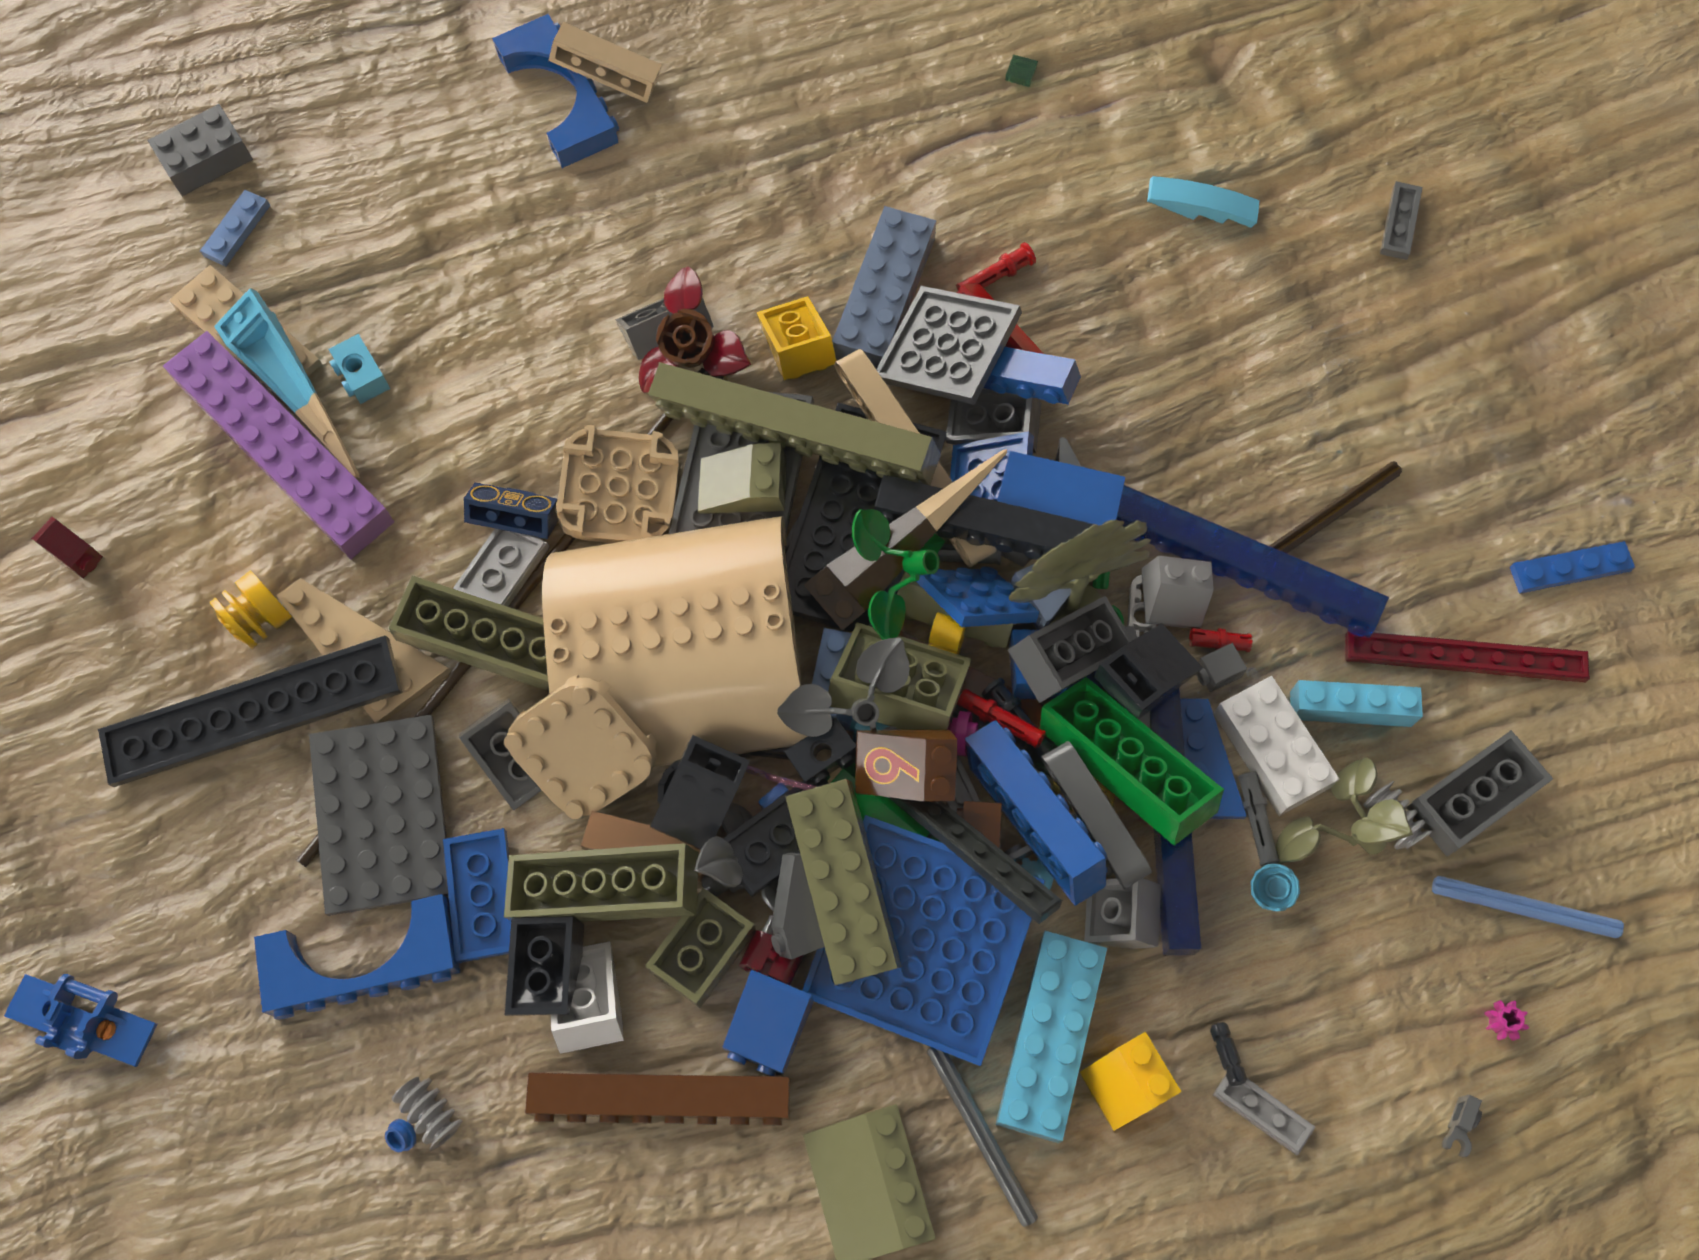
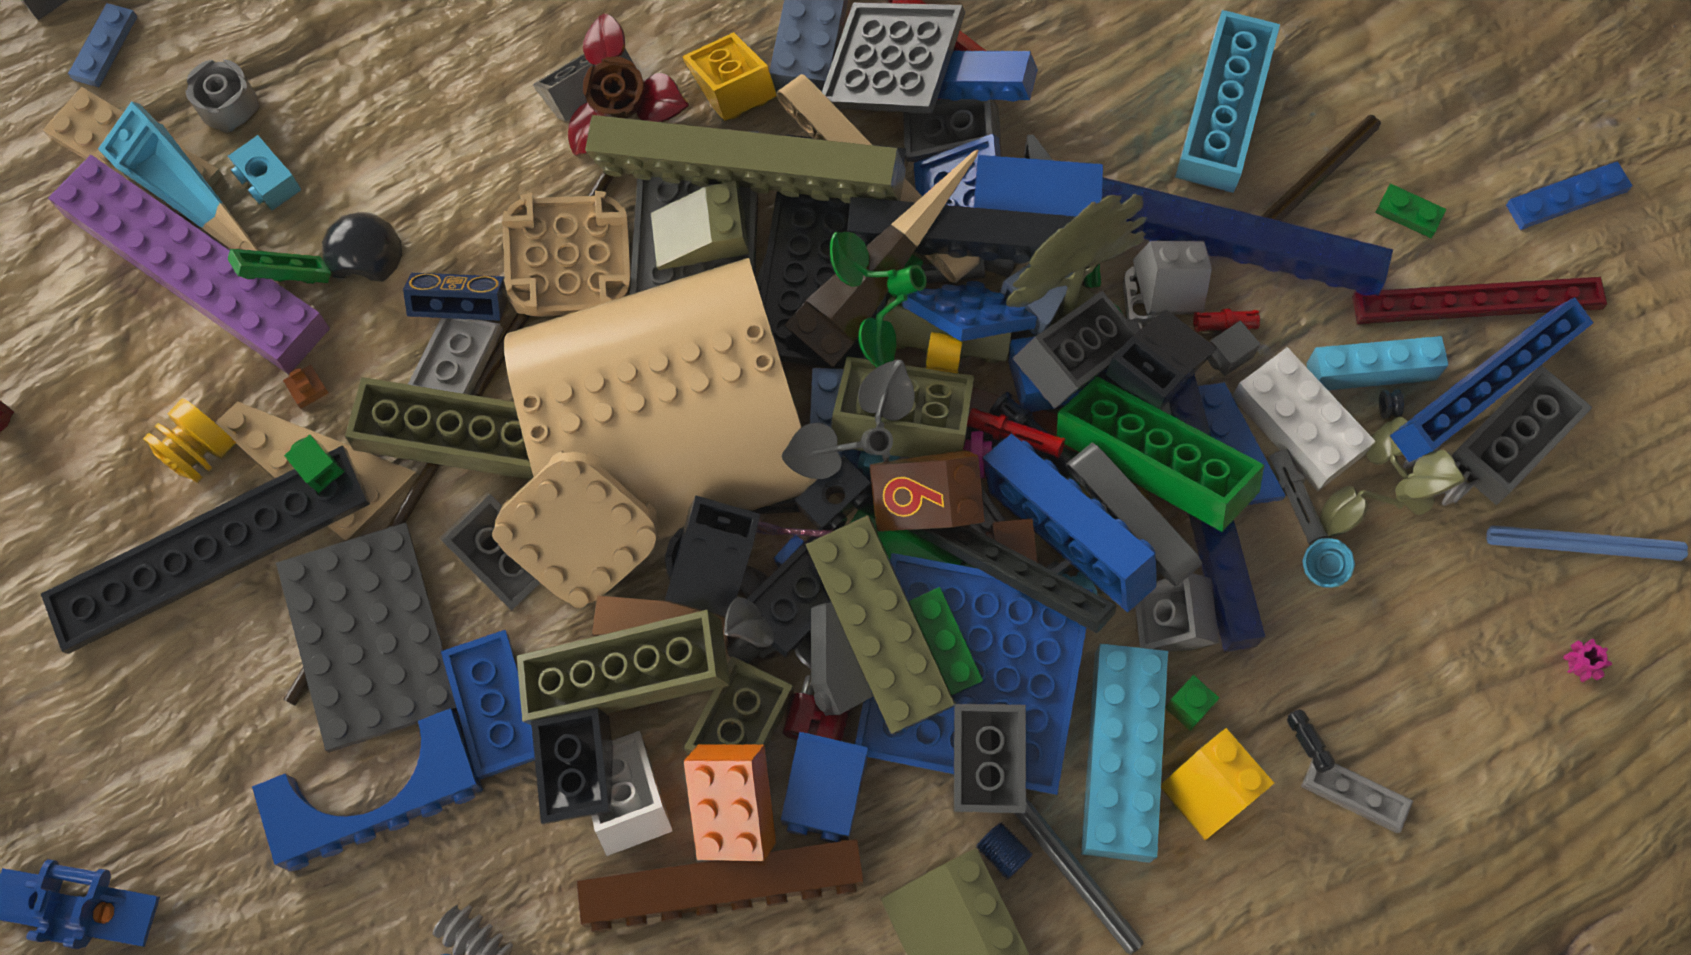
camera: 10 degrees left, 0 degrees up
dark grey plate [1442,1095,1482,1158] -> none
none -> light grey brick [186,59,259,133]
none -> green plate [228,249,331,284]
none -> dark orange tile [283,364,329,409]
none -> green brick [284,434,344,493]
none -> black cylinder [322,212,402,282]
none -> orange brick [684,744,776,861]
none -> green plate [909,587,983,696]
none -> dark grey slope [954,704,1026,813]
none -> dark blue piece [976,822,1033,880]
none -> green brick [1165,675,1220,731]
none -> medium azure brick [1175,10,1280,193]
none -> green plate [1375,183,1447,238]
none -> black bush [1379,389,1404,419]
none -> blue brick [1390,297,1594,462]

